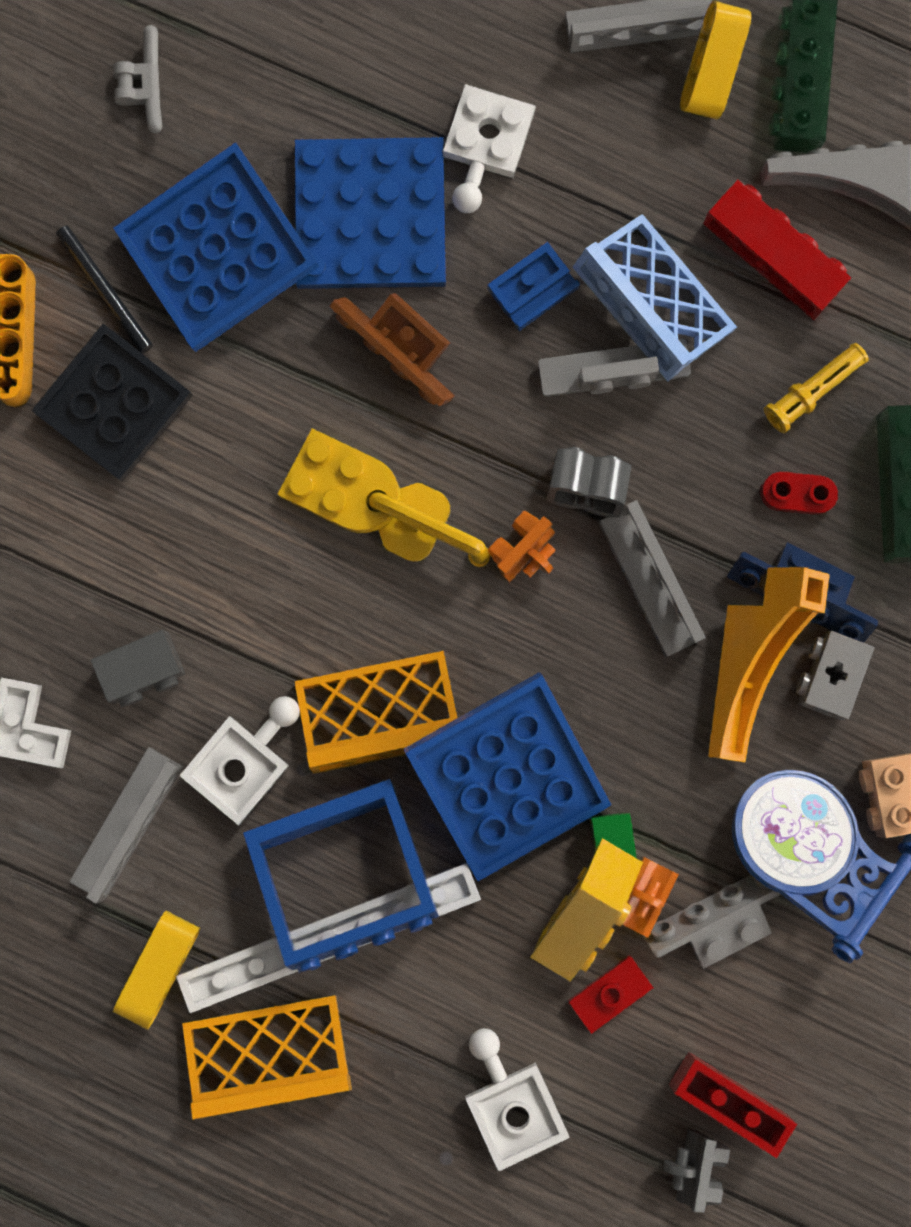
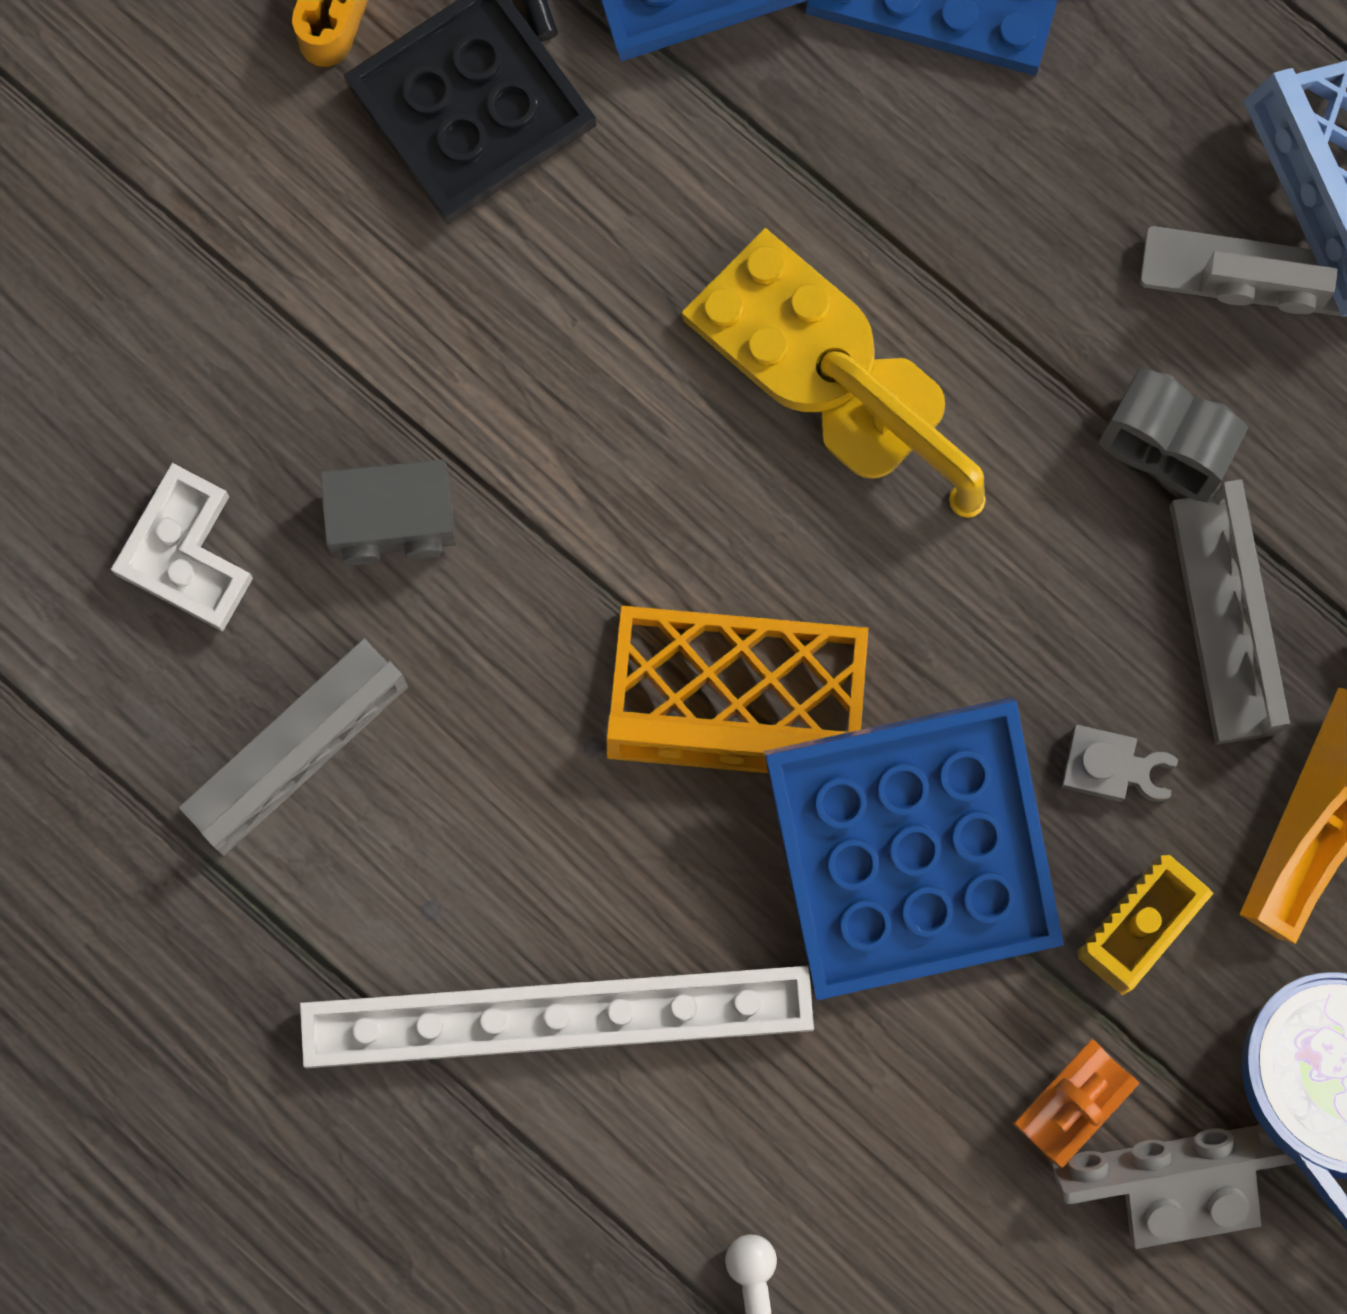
camera: 20 degrees right, 5 degrees down
yellow beam [113,910,201,1030] -> none
white plate [180,696,300,825] -> none
light orange fence [182,995,352,1120] -> none
blue window [243,779,439,973] -> none
dark orange bracket [329,293,454,406] -> none
blue plate [487,242,580,331] -> none
orange hips [488,511,556,583] -> none
yellow wedge [530,838,643,982] -> none
red plate [568,955,654,1034] -> none
green brick [589,812,637,859] -> none
none -> light grey plate [1061,725,1178,802]
none -> yellow brick [1077,855,1213,995]

